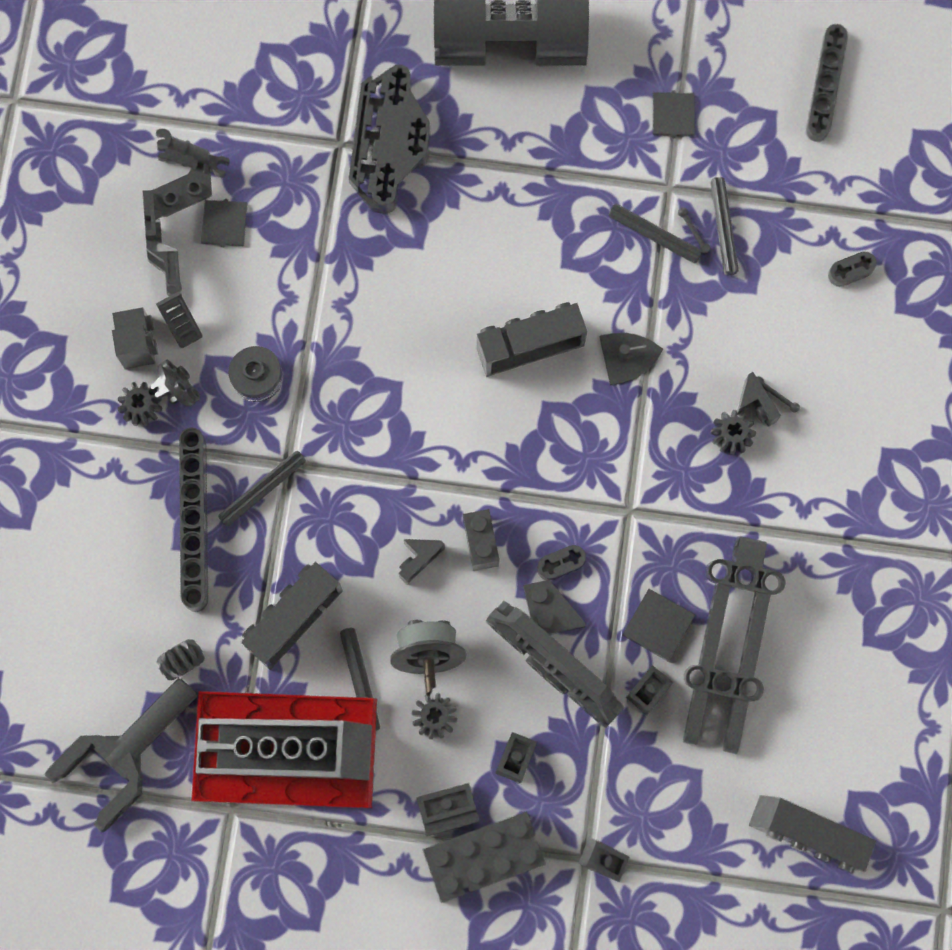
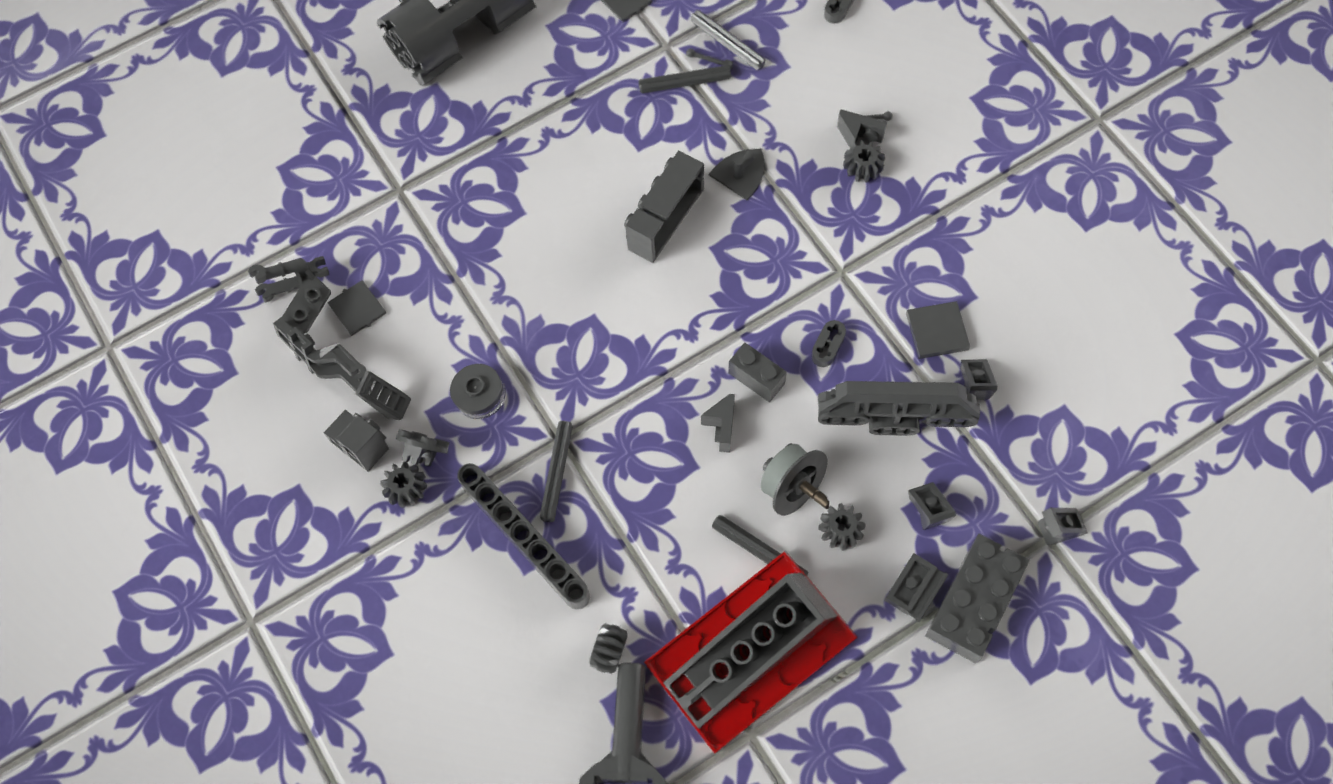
camera: 35 degrees left, 10 degrees down
dark grey piece [241,561,343,670] -> none
dark grey connector [349,64,430,214] -> none
dark grey wing [523,580,586,635] -> none
dark grey beam [683,536,786,754] -> none
dark grey wedge [748,795,876,874] -> none

